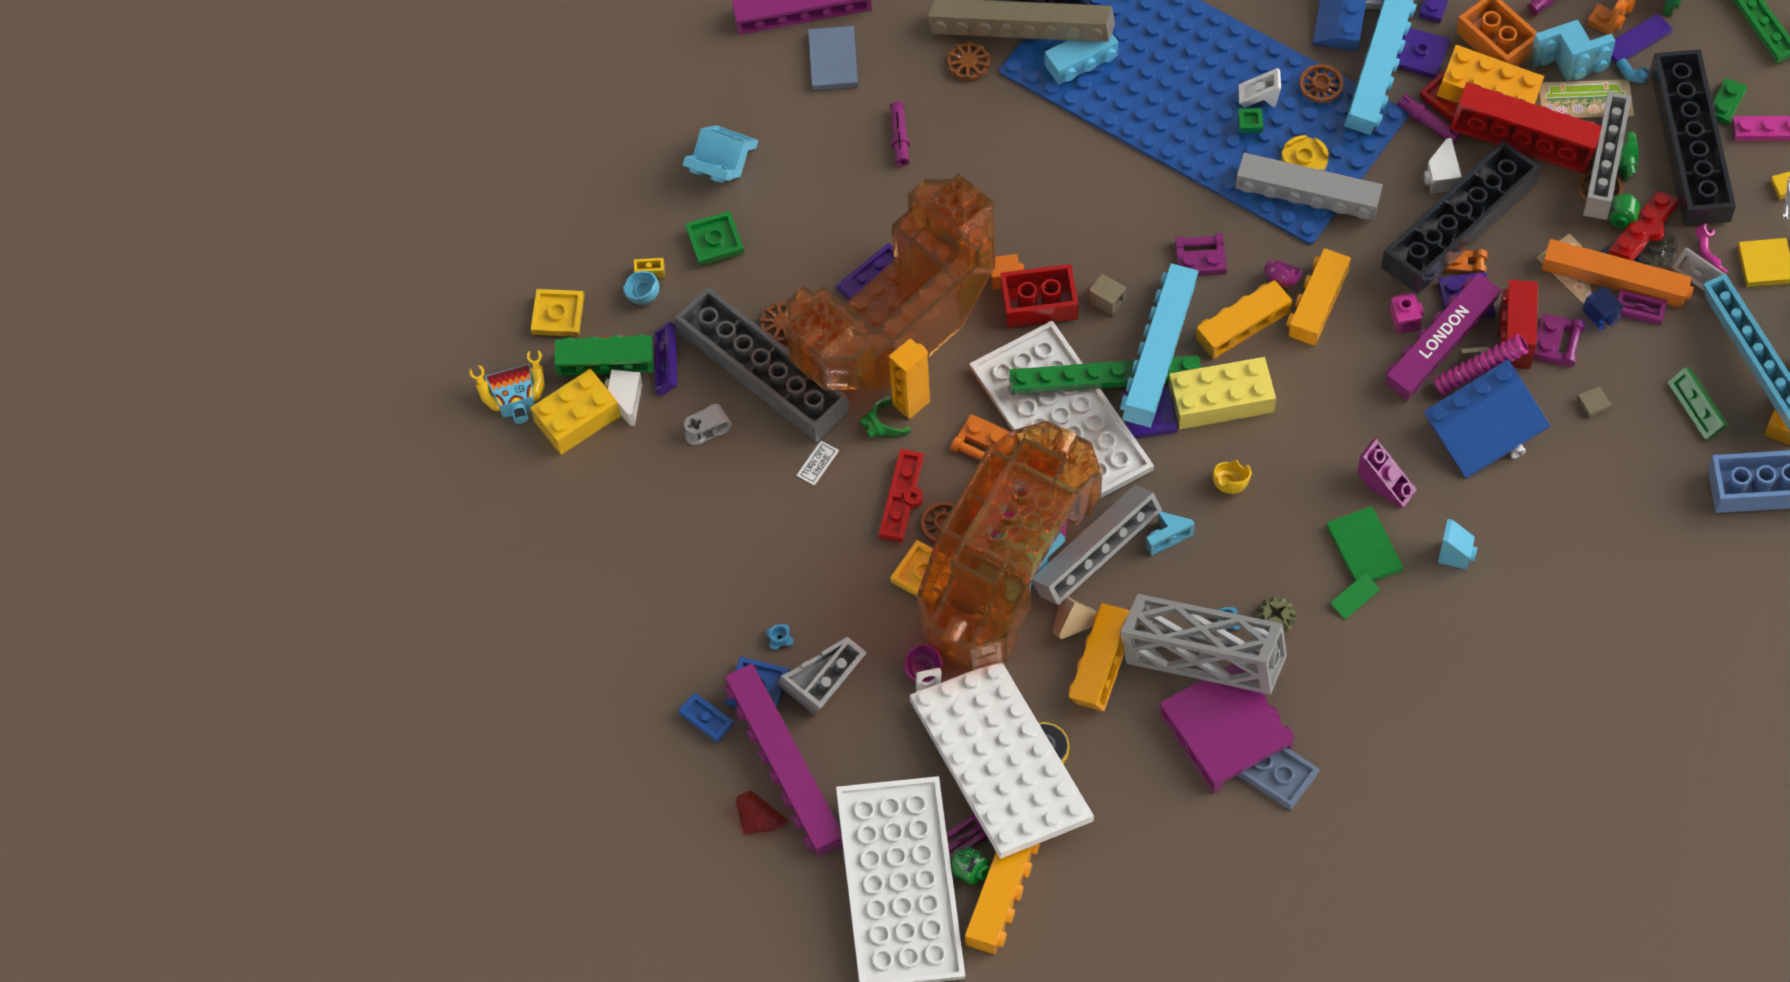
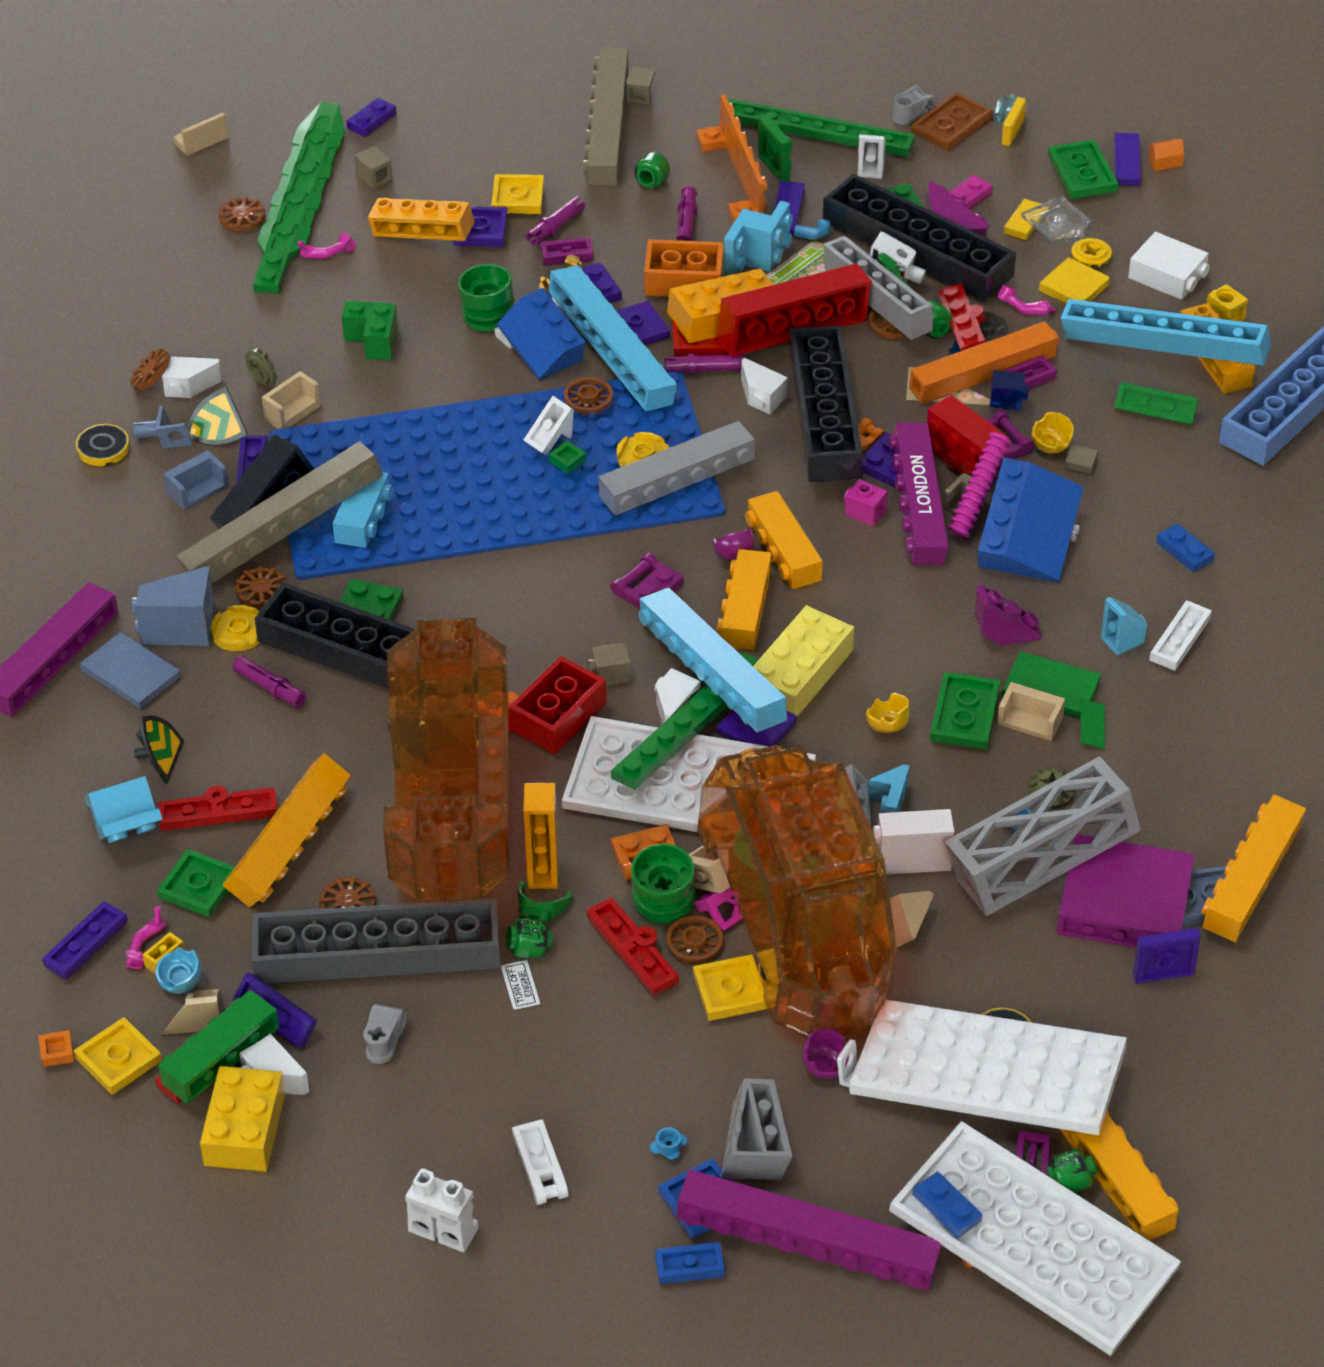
camera: 50 degrees left, 15 degrees down
torso [469,350,545,424] -> none
clear red slope [735,790,789,835] -> none
dark purple tile [836,243,905,304] -> none
light orange brick [1069,603,1130,712] -> none
light grey plate [1672,248,1725,291] -> none
none -> orange plate [38,1030,74,1067]
none -> dark purple plate [42,901,128,980]
none -> dark pink piece [126,906,167,970]
none -> sand blue slope [132,567,215,646]
none -> shield [134,715,184,783]
none -> red hinge [157,786,277,831]
none -> tan slope [160,989,221,1036]
none -> yellow tile [210,605,260,652]
none -> light orange brick [222,753,351,908]
none -> black brick [254,582,482,713]
none -> green plate [339,579,404,621]
none -> white hips [405,1168,479,1253]
none -> green head [506,918,552,958]
none -> white plate [512,1119,569,1205]
none -> green wheel [631,843,696,925]
none -> white slope [654,668,700,724]
none -> white slope [858,135,886,179]
none -> white torso [870,232,926,284]
none -> white brick [872,809,954,875]
none -> blue plate [912,1171,983,1239]
none -> magenta slope [926,180,989,237]
none -> green plate [930,671,1001,750]
none -> tan panel [997,682,1065,741]
none -> yellow hair [1031,412,1074,454]
none -> dark purple plate [1132,928,1201,984]
none -> white plate [1149,600,1212,671]
none -> blue plate [1156,523,1215,573]
none -> light orange brick [1201,794,1307,942]

